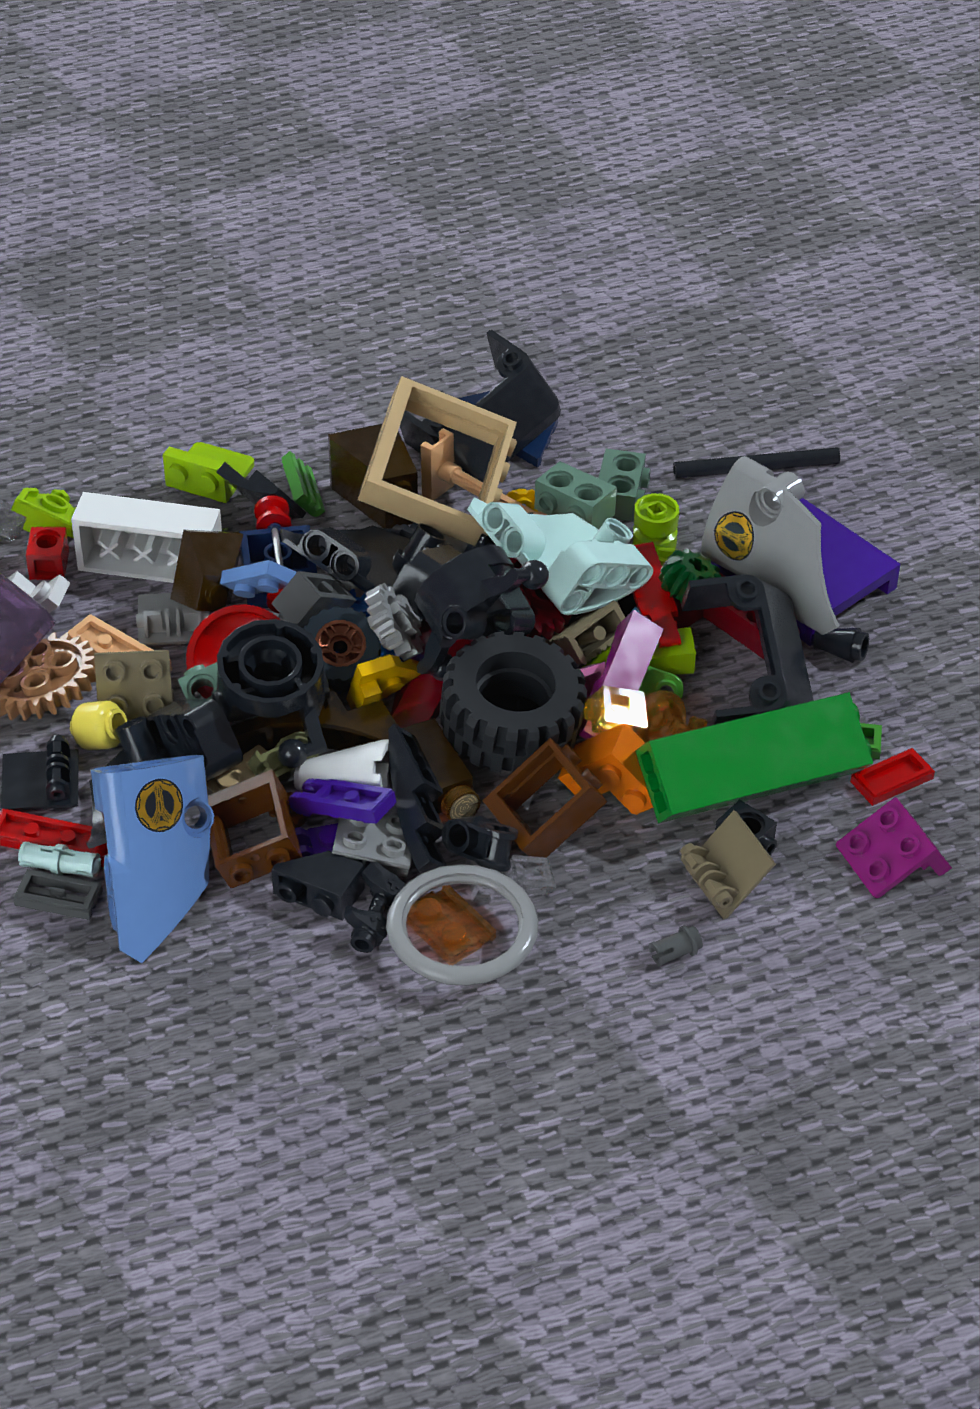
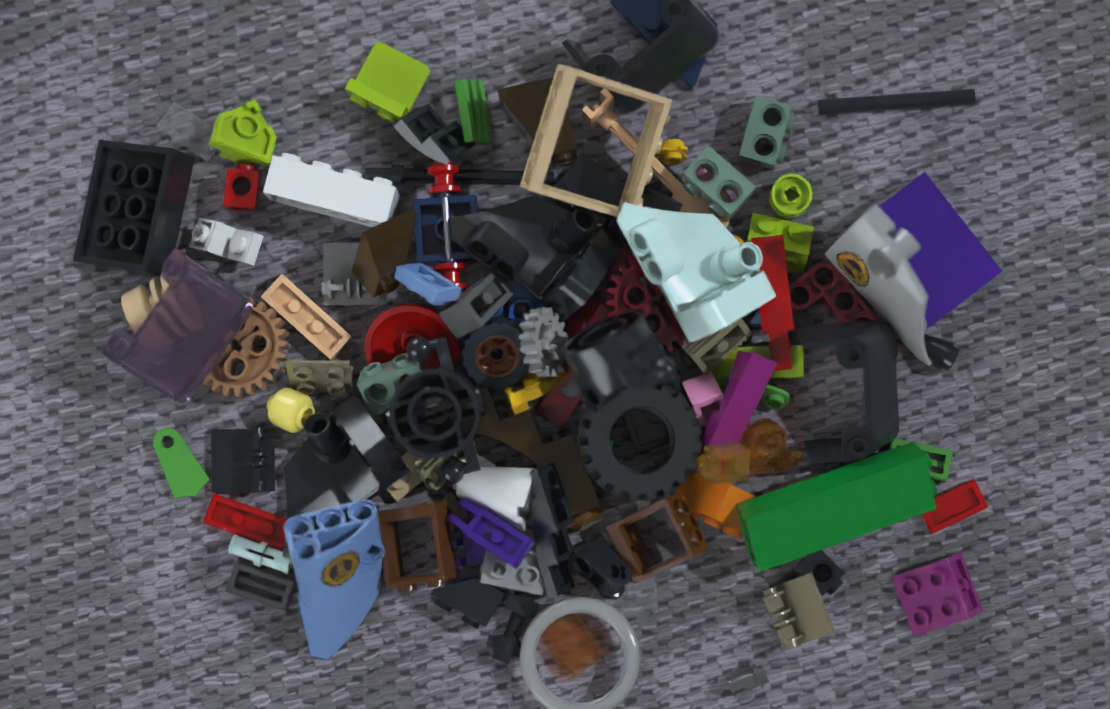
camera: 10 degrees right, 40 degrees up
dark green gear [658,548,721,603] -> none

